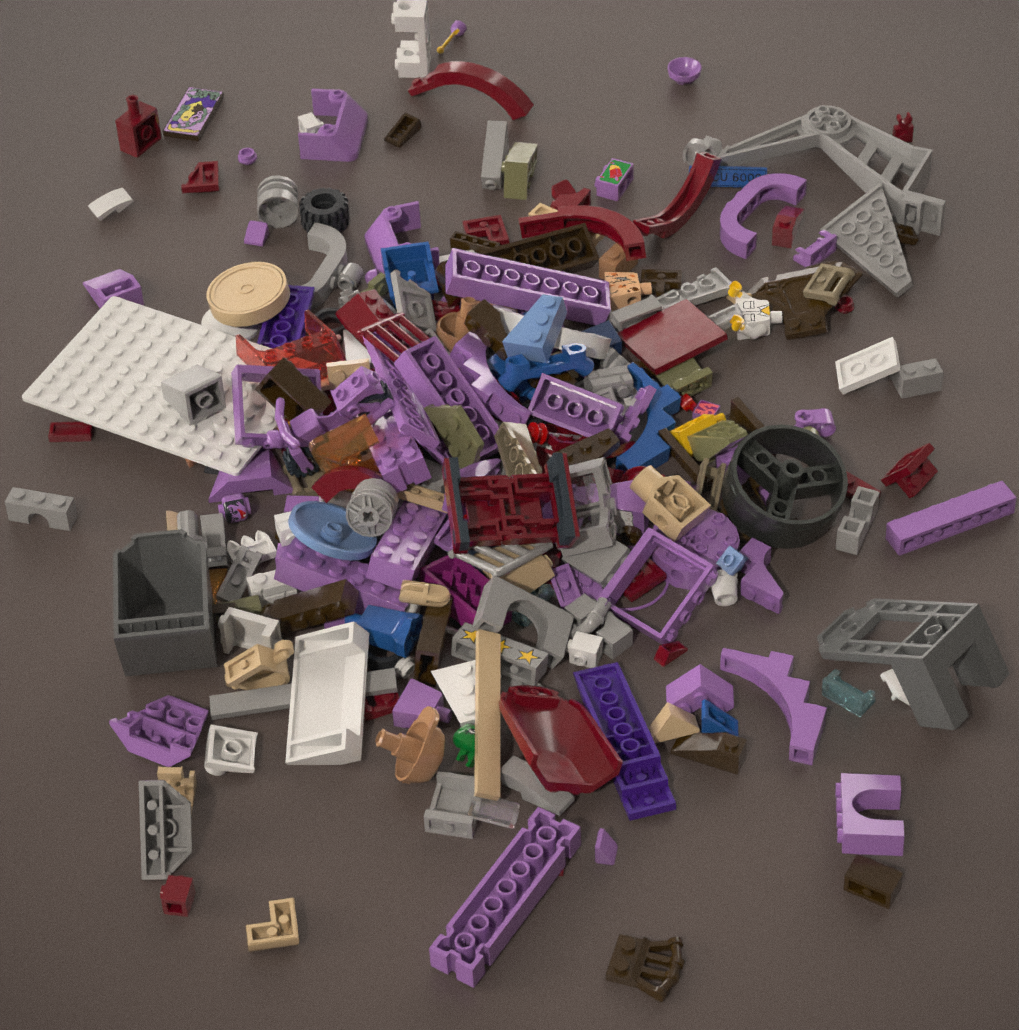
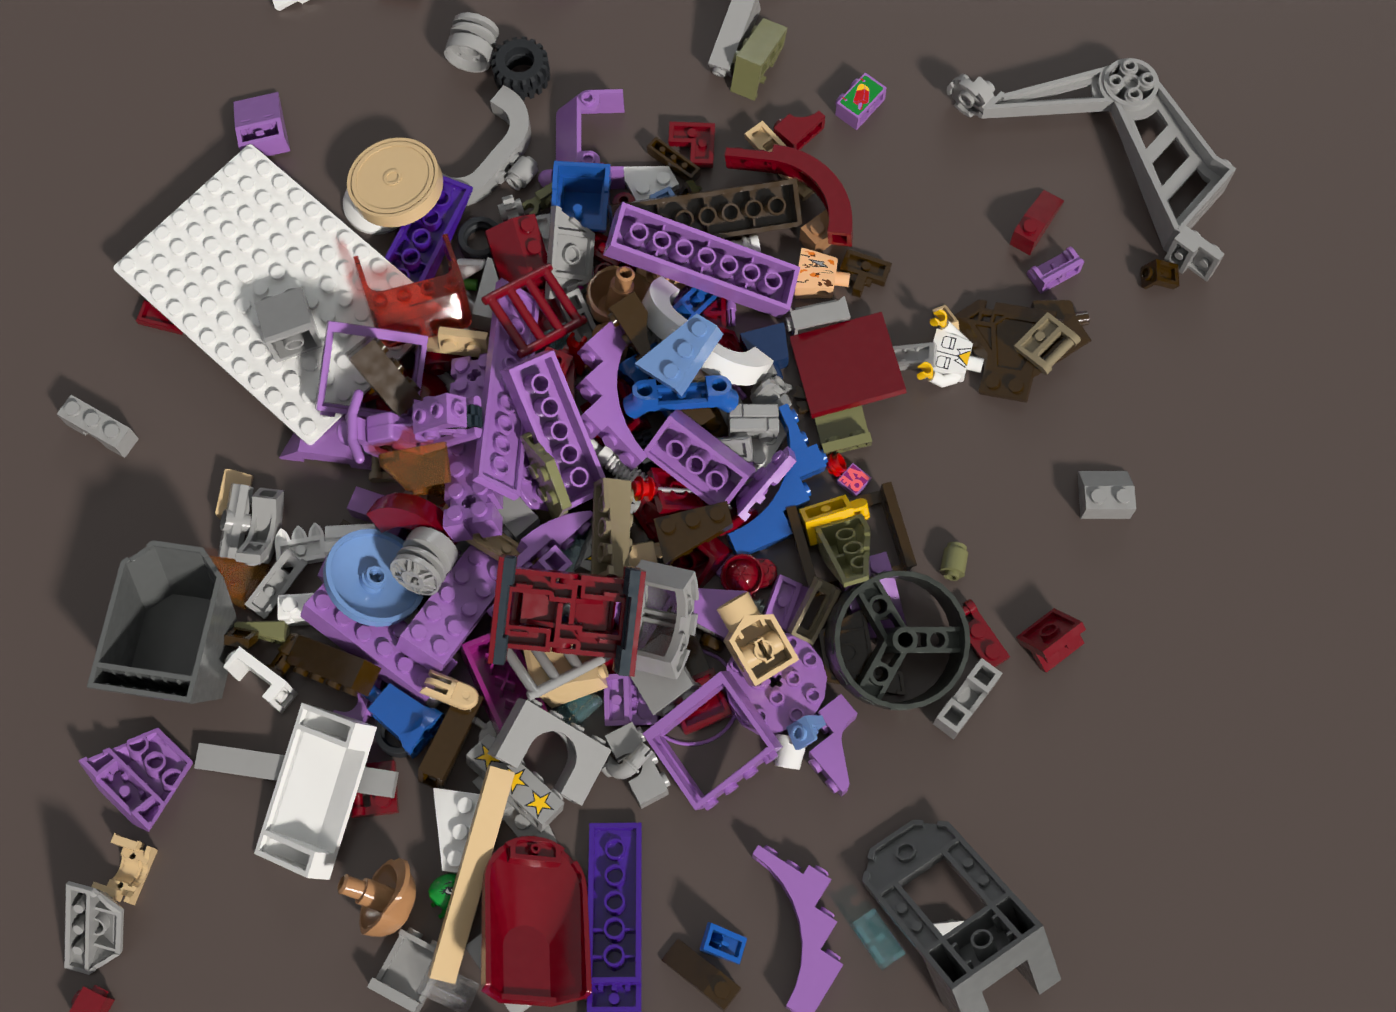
camera: 15 degrees right, 25 degrees up
white slope [204,725,258,776] -> none
medium lavender head [218,493,251,523] -> none
tan piece [224,640,294,690] -> none
medium lavender slope [244,220,269,246] -> none
medium lavender torso [392,679,453,728] -> none
white plate [395,657,415,679] -> none
dark red slope [552,179,576,200] -> none
white brick [566,631,603,668] -> none
dark red arch [633,152,722,239] -> none
tan slope [649,702,700,743] -> none
dark red piece [654,641,688,667] -> none
light grey wing [656,267,732,312] -> none
medium lavender brick [666,664,734,713] -> none
blue tile [689,165,767,187] -> none
medium lavender arch [720,173,807,259] -> none
medium lavender piece [794,408,836,437] -> none
light grey wing [820,183,913,298] -> none
dark red plate [834,295,854,314] -> none
white plate [835,337,901,394] -> none
medium lavender brick [885,481,1017,556] -> none
dark red plate [892,112,914,143] -> none

